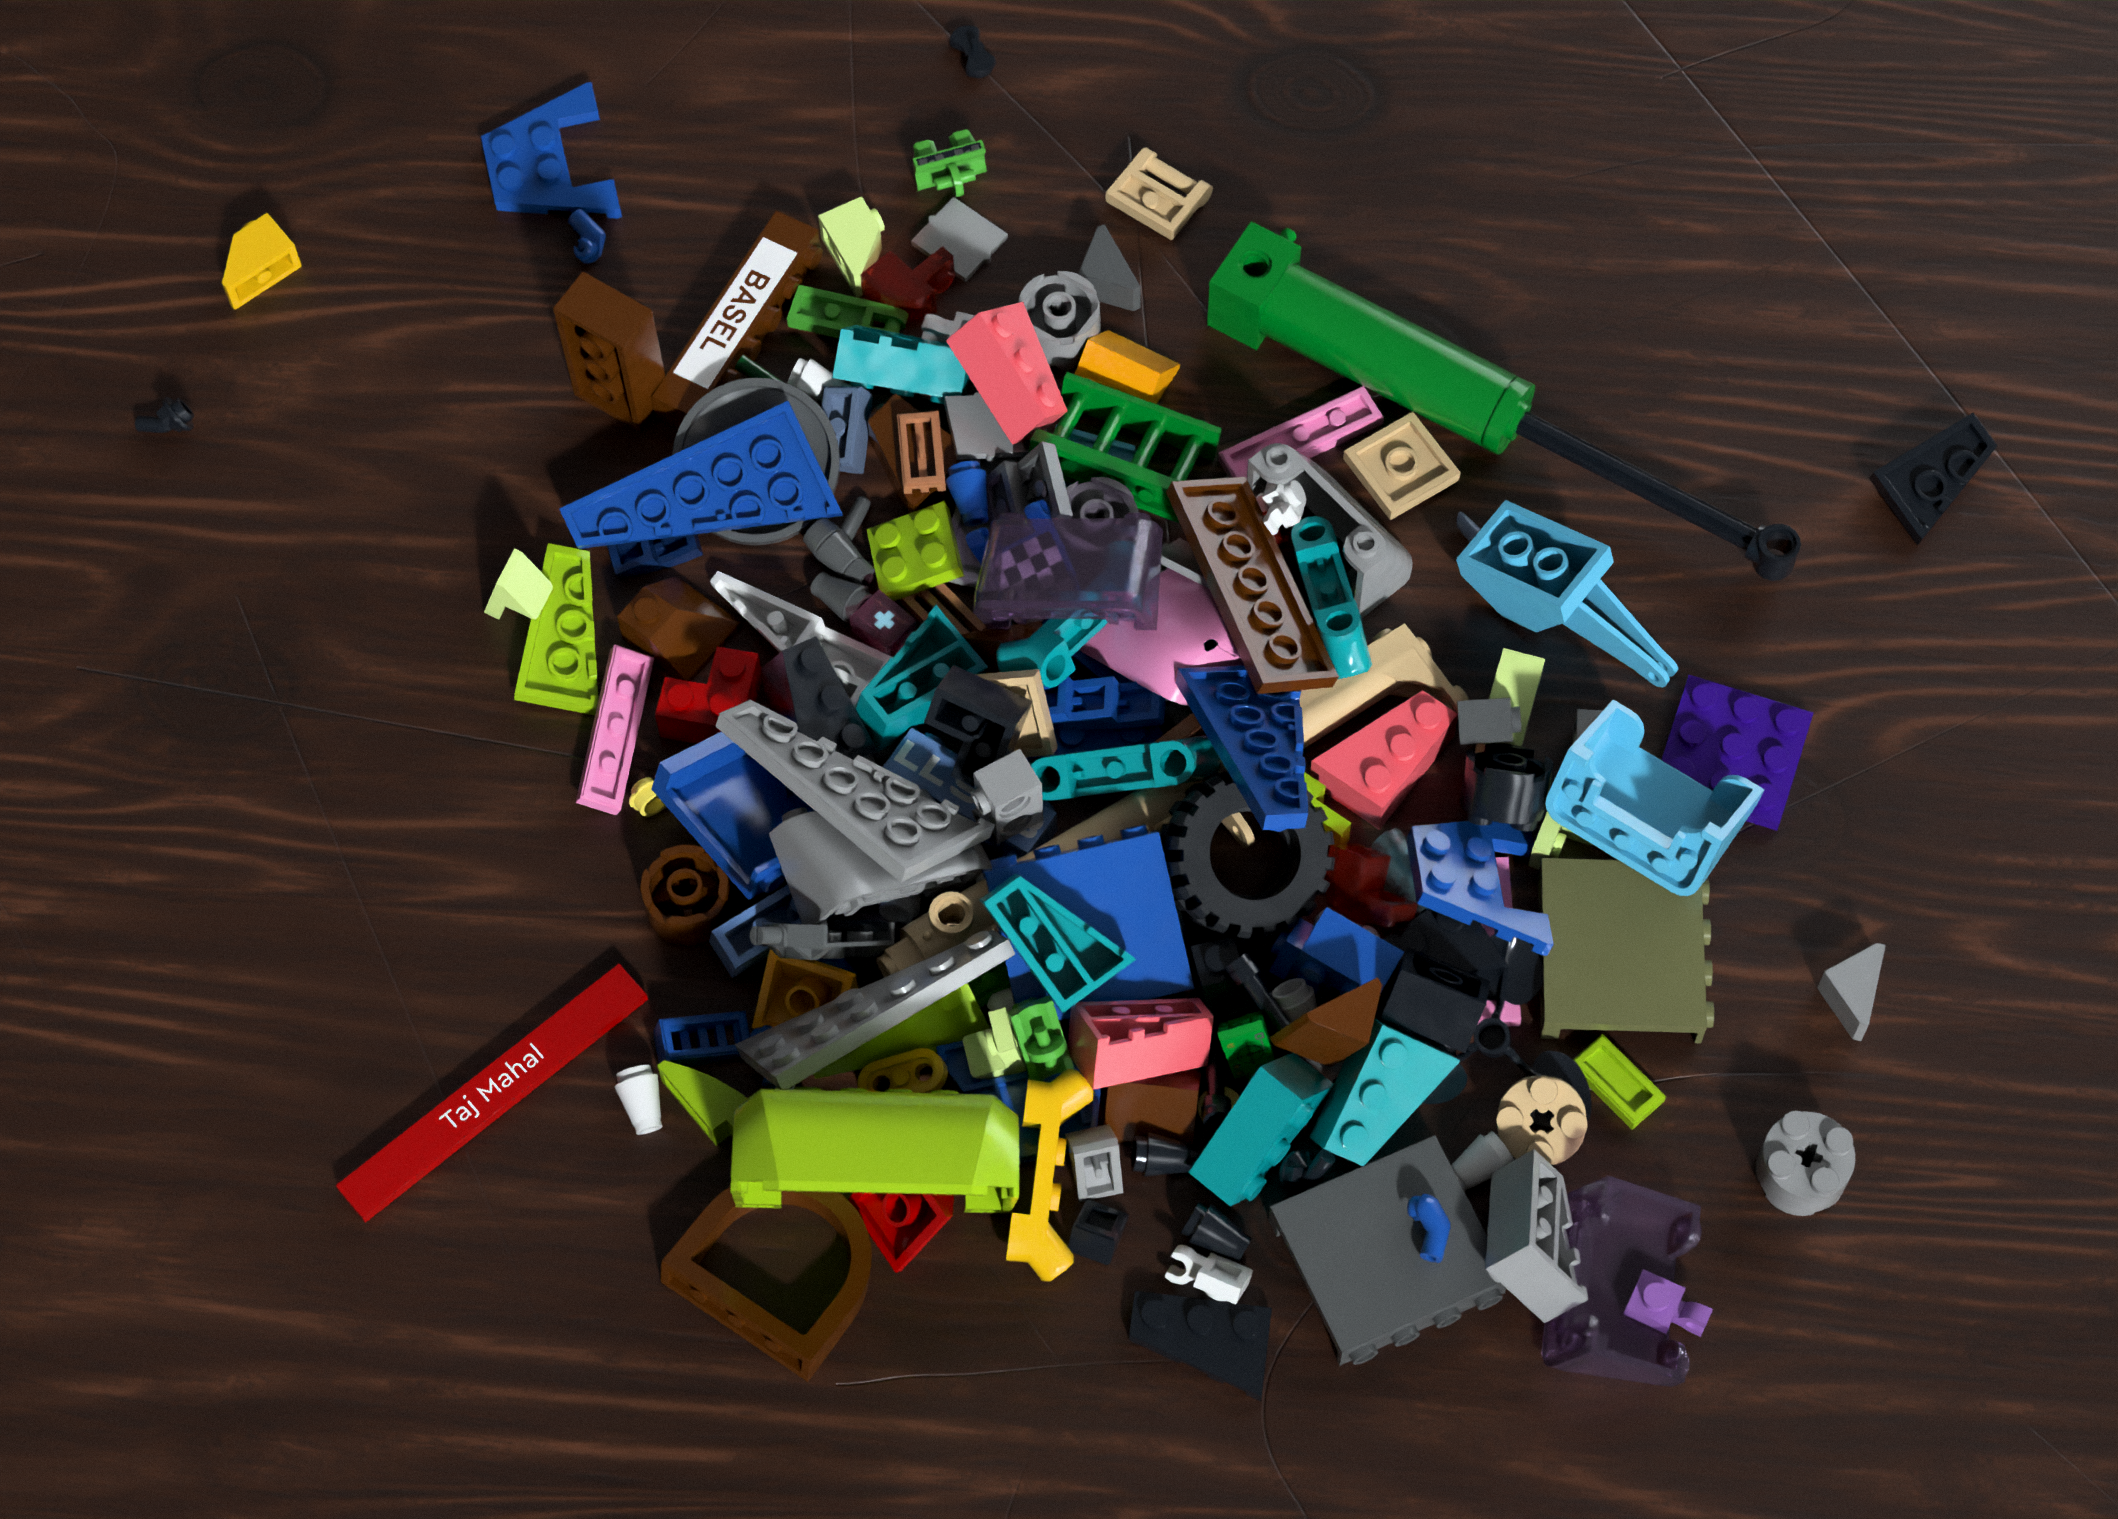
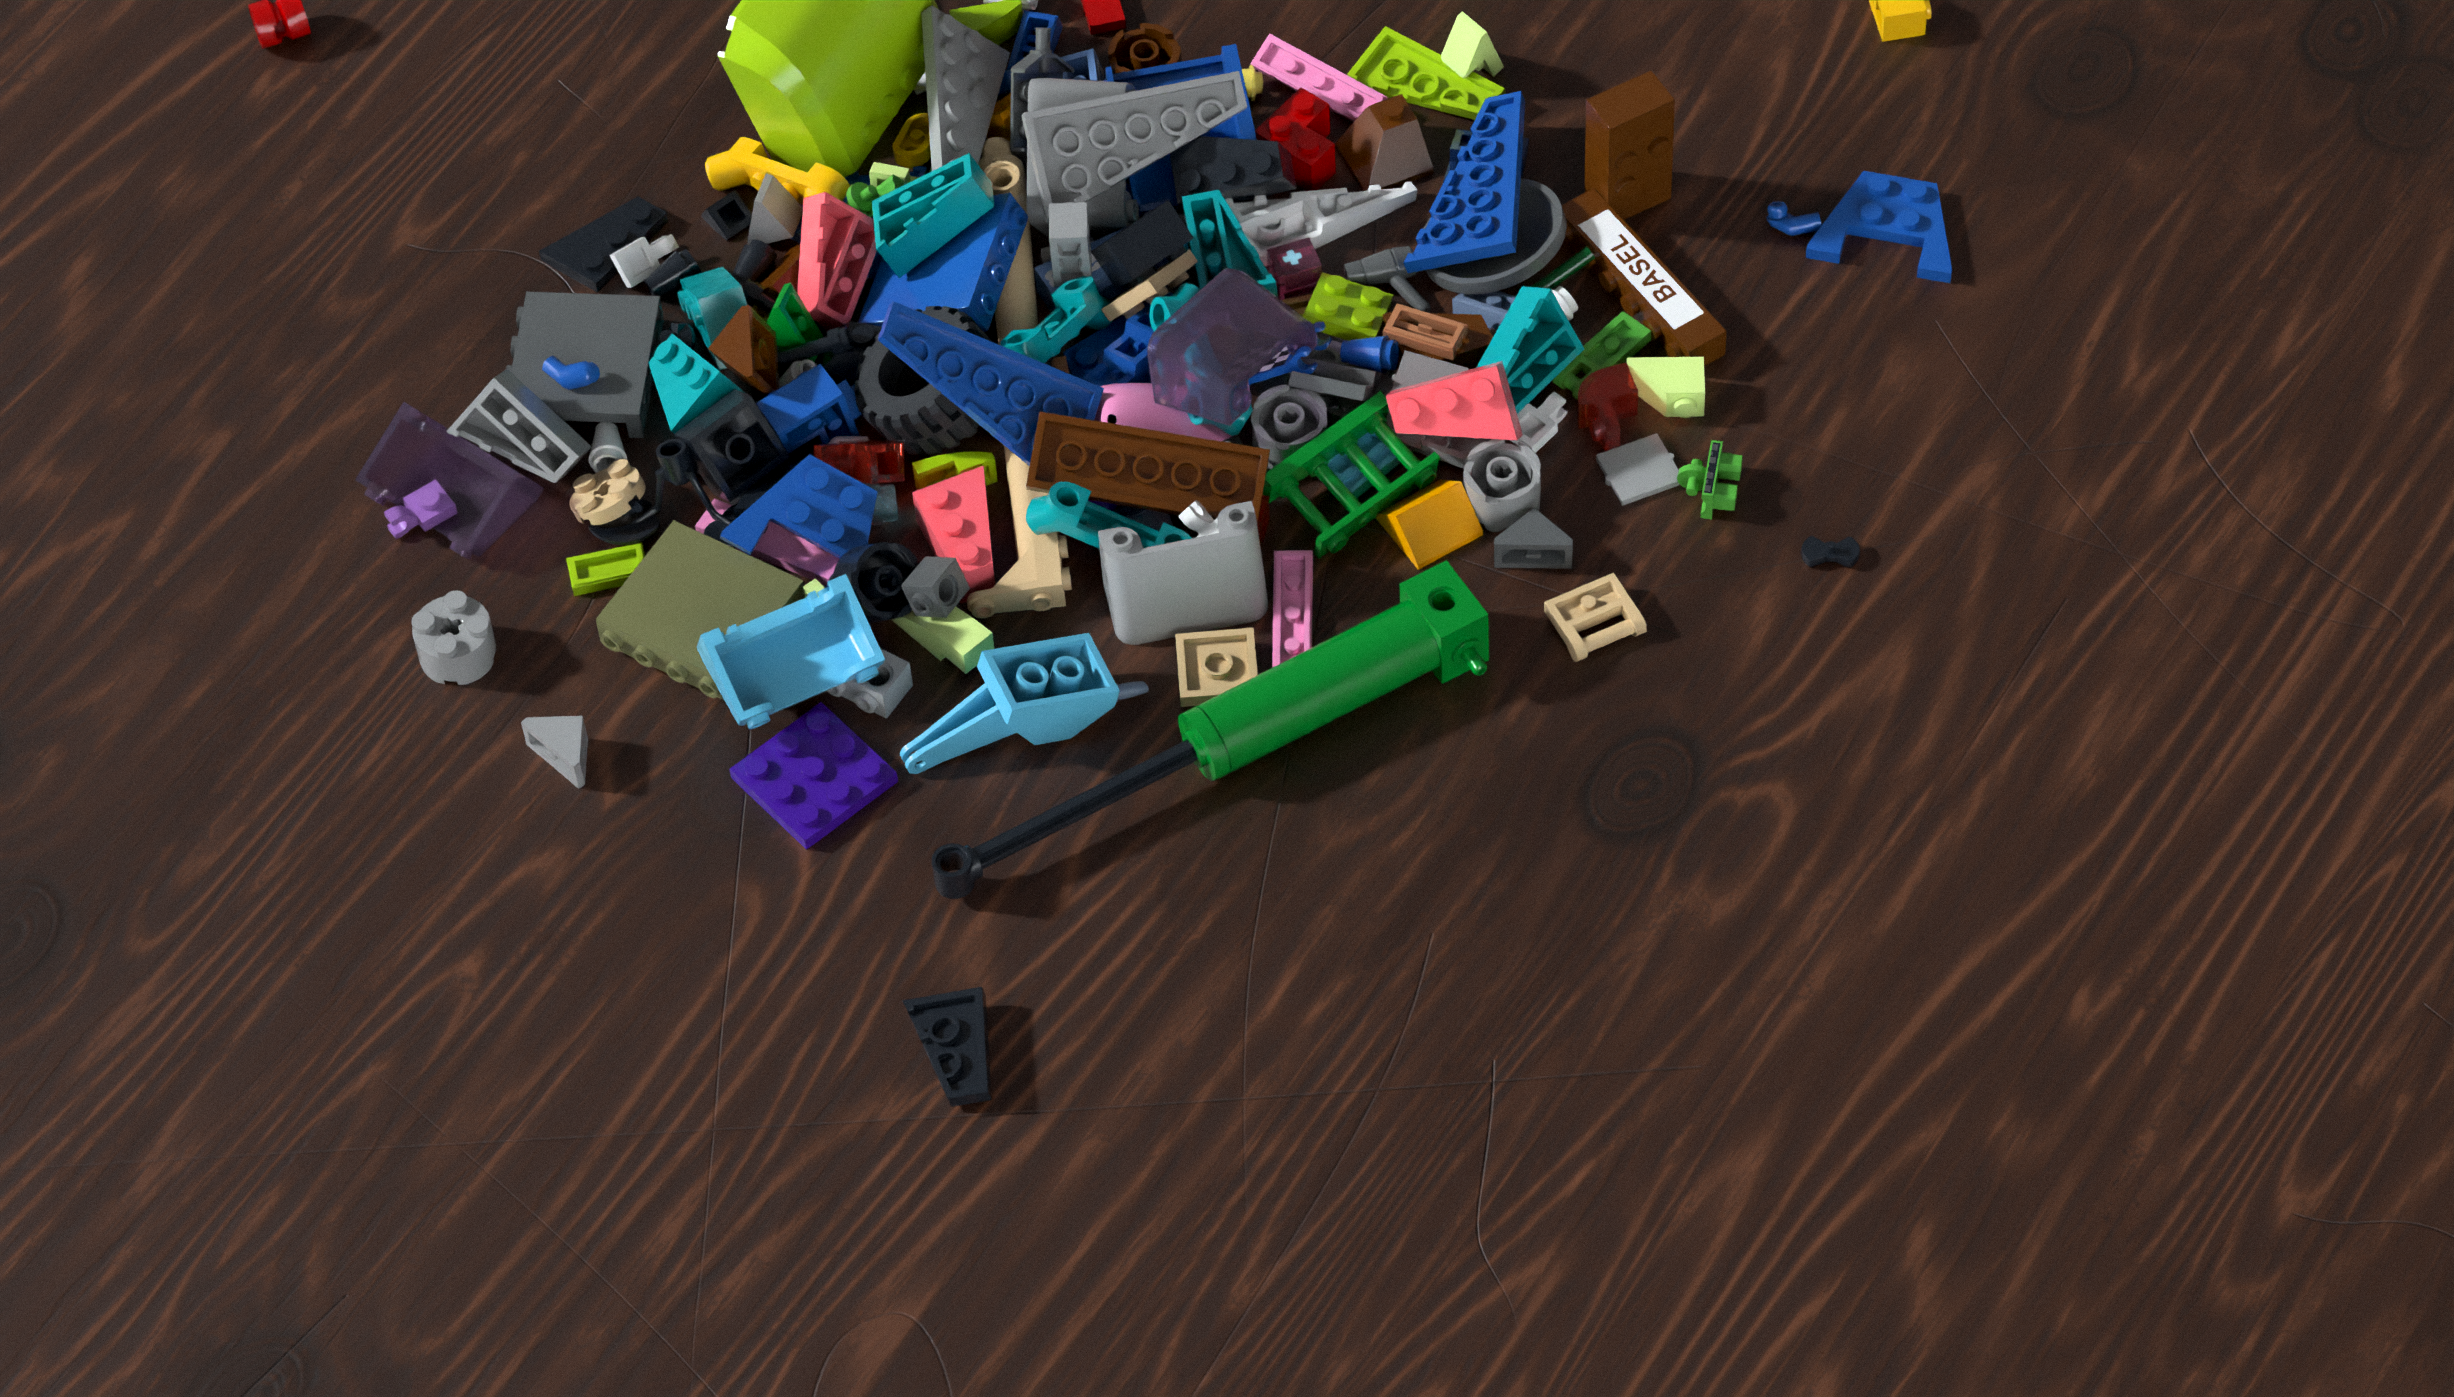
camera: 120 degrees right, 10 degrees down
dark grey cone [811,572,875,625] -> none

